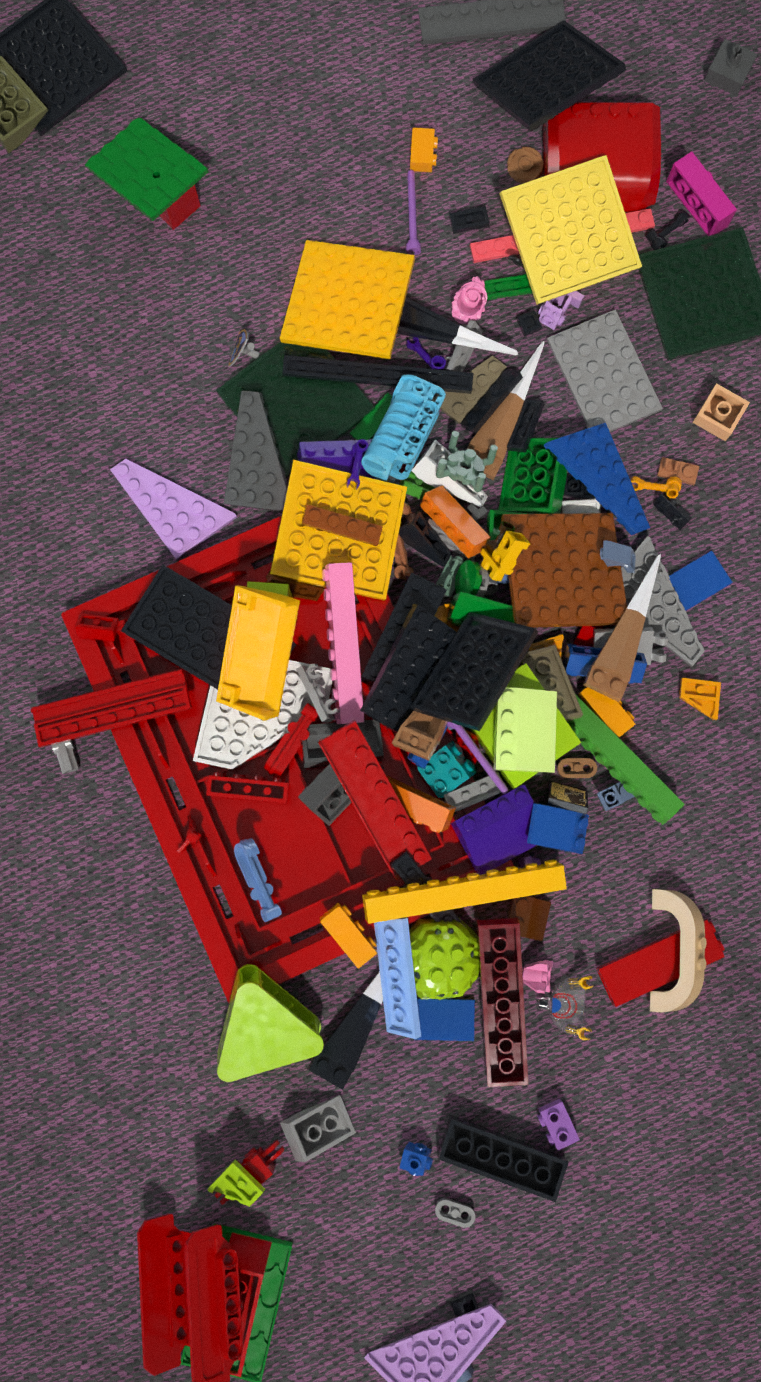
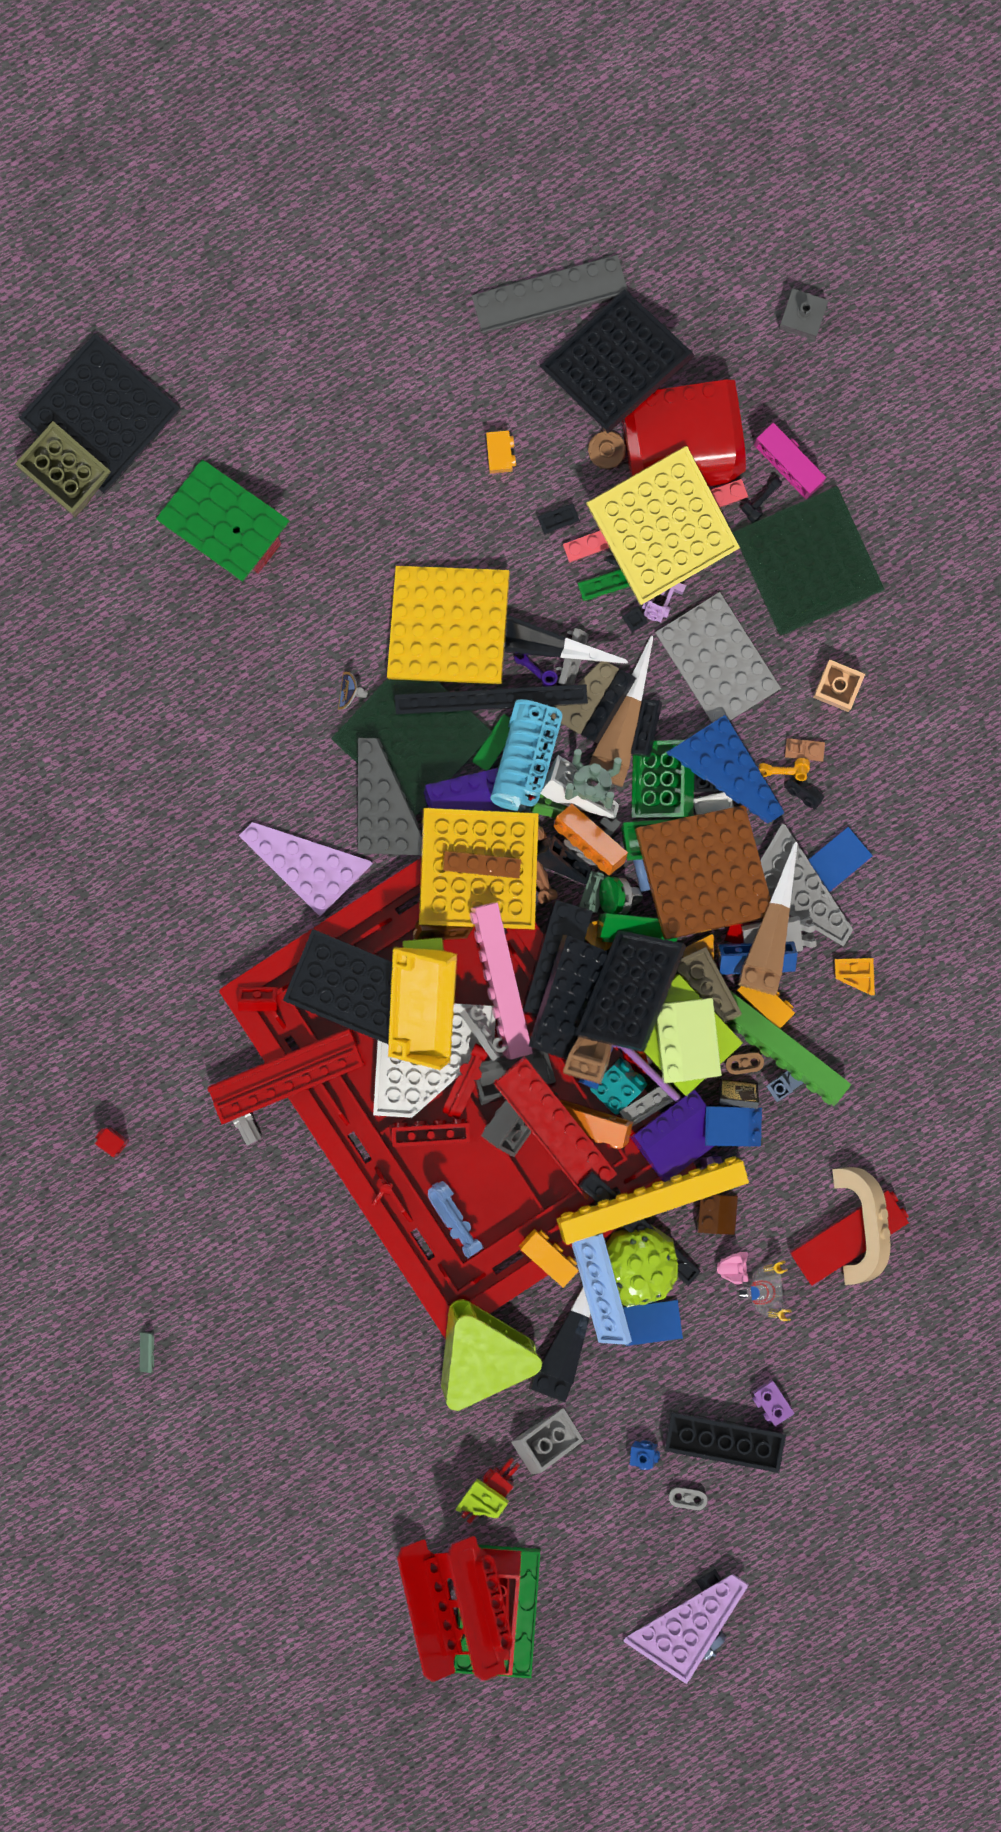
camera: 10 degrees left, 5 degrees up
dark purple brick [346,439,368,490] -> none
medium lavender piece [406,170,421,255] -> none
bright pink hair [452,276,487,325] -> none
dark red brick [477,918,529,1087] -> none
yellow hips [480,521,530,581] -> none
sand blue slope [600,540,636,573] -> none

